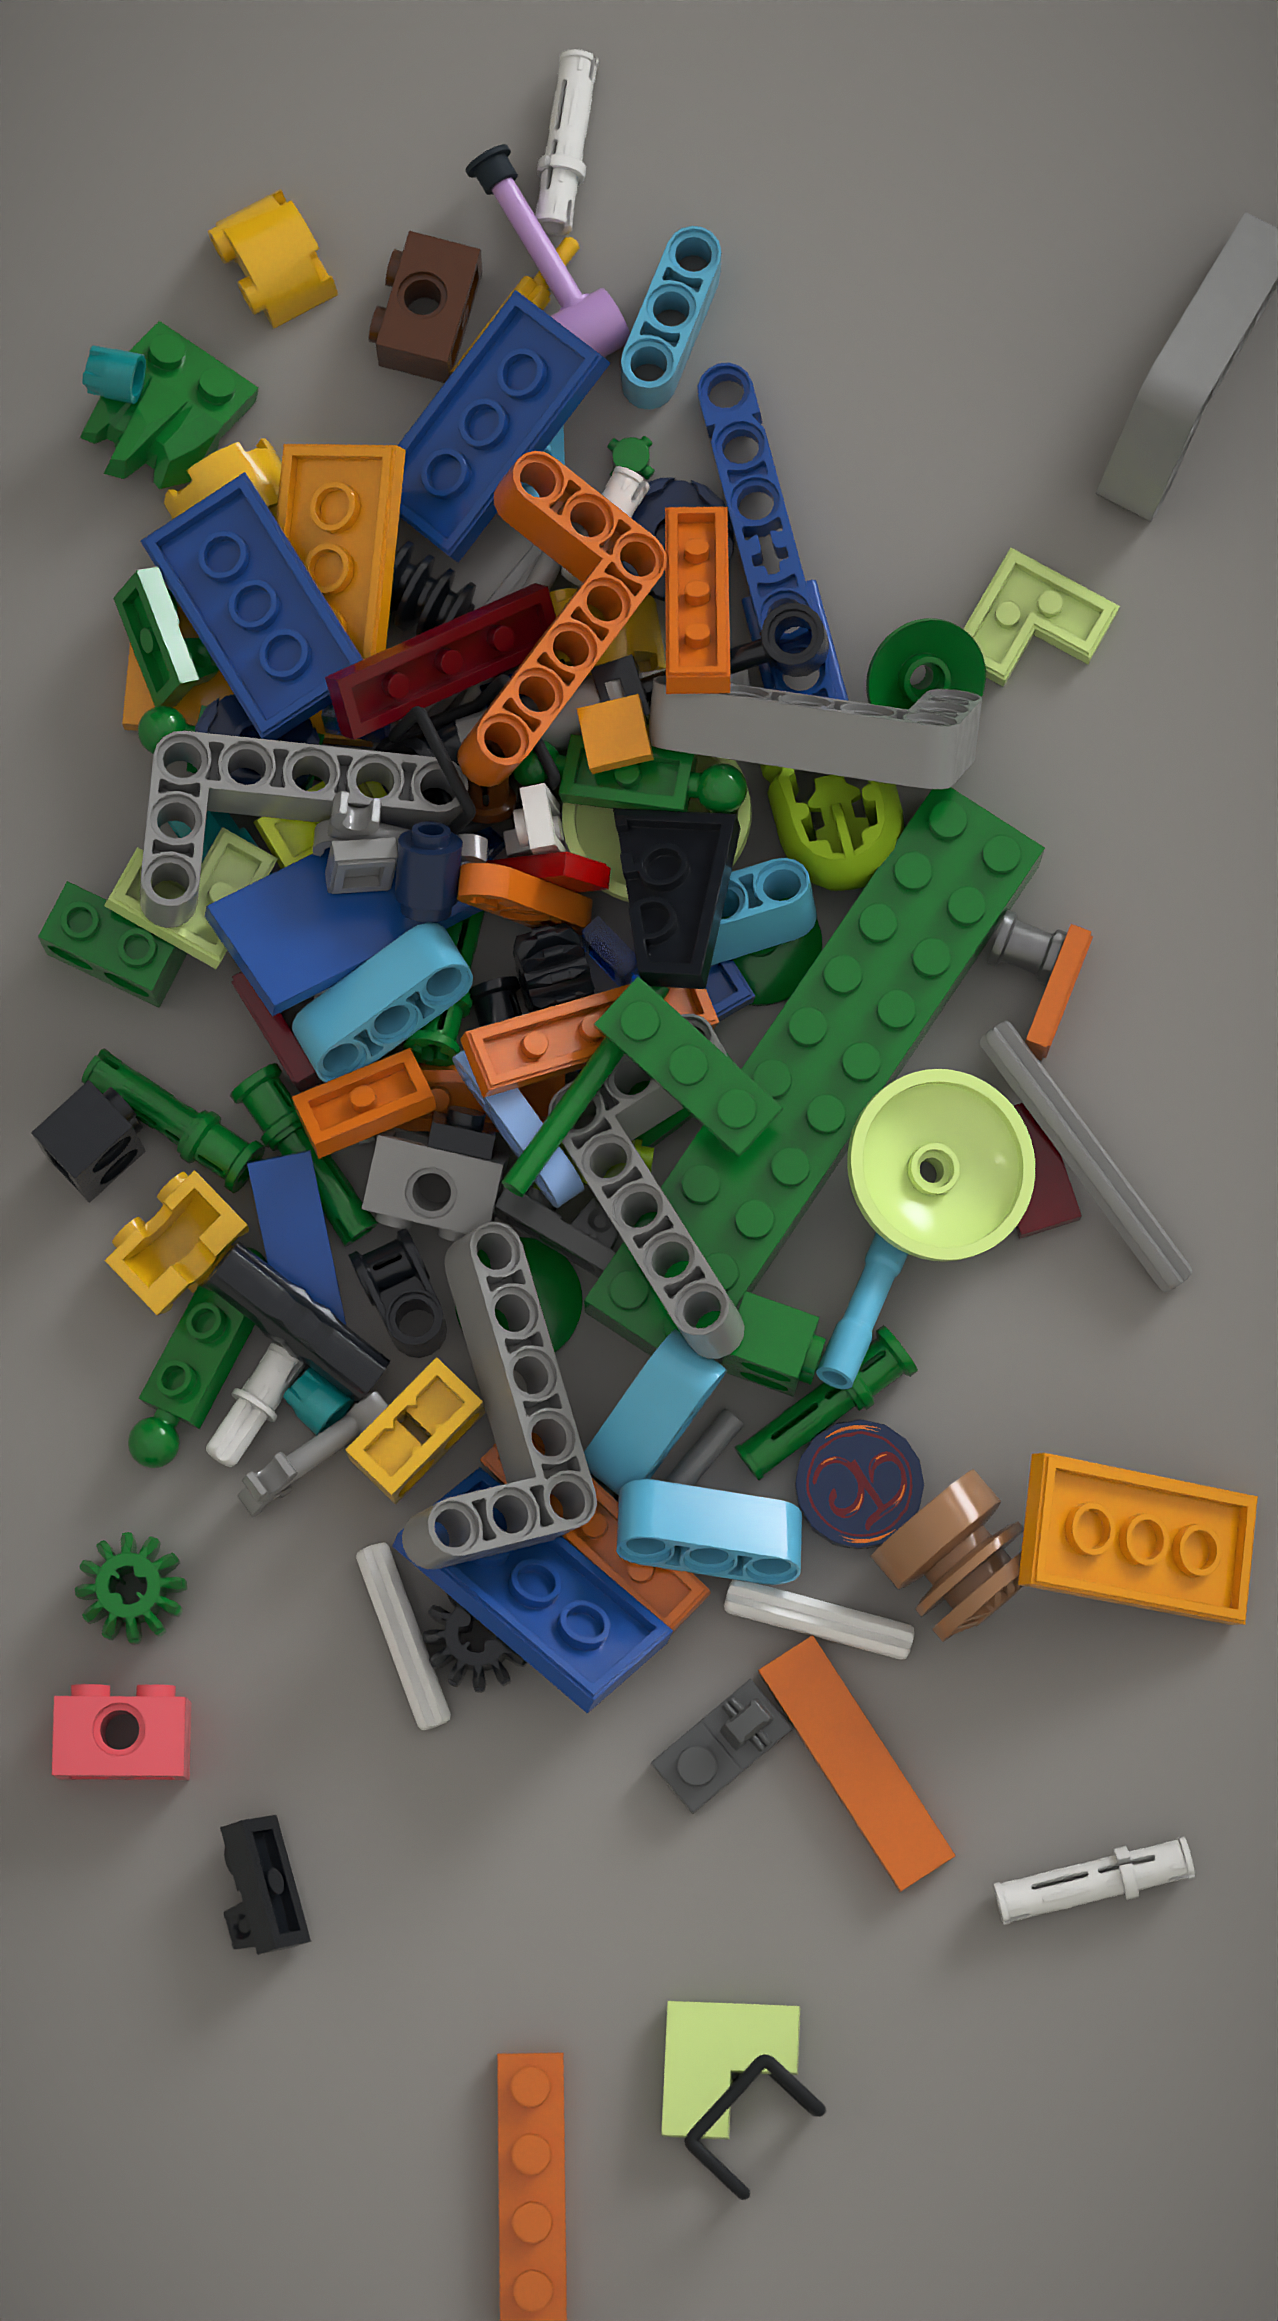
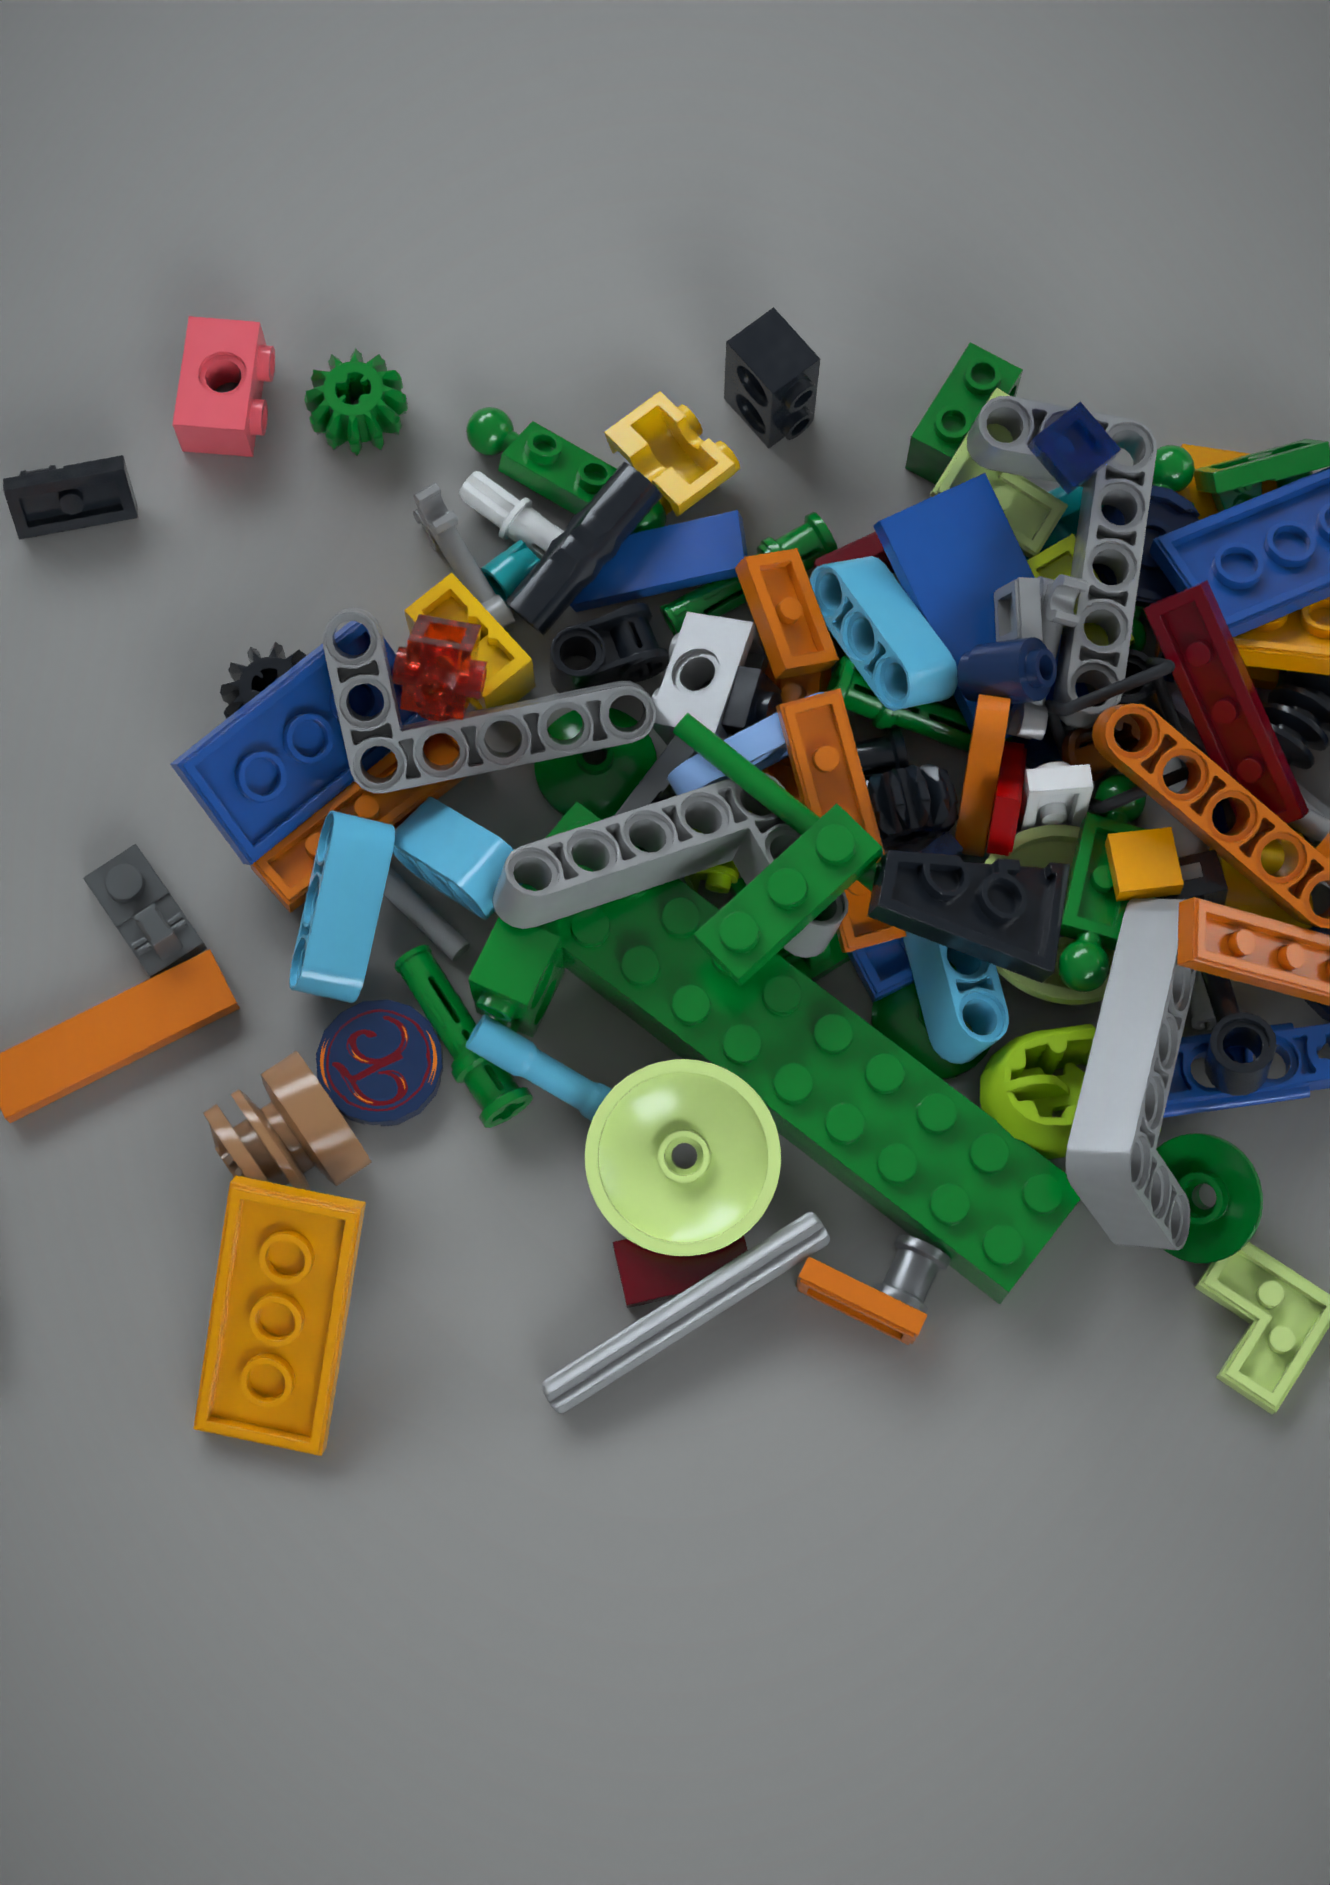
camera: 95 degrees right, 5 degrees down
green pin [81,1048,266,1193] -> none
white axle [356,1542,451,1730] -> none
white axle [724,1579,915,1660] -> none
none -> clear red brick [392,614,488,721]
none -> clear blue tile [1028,401,1121,495]

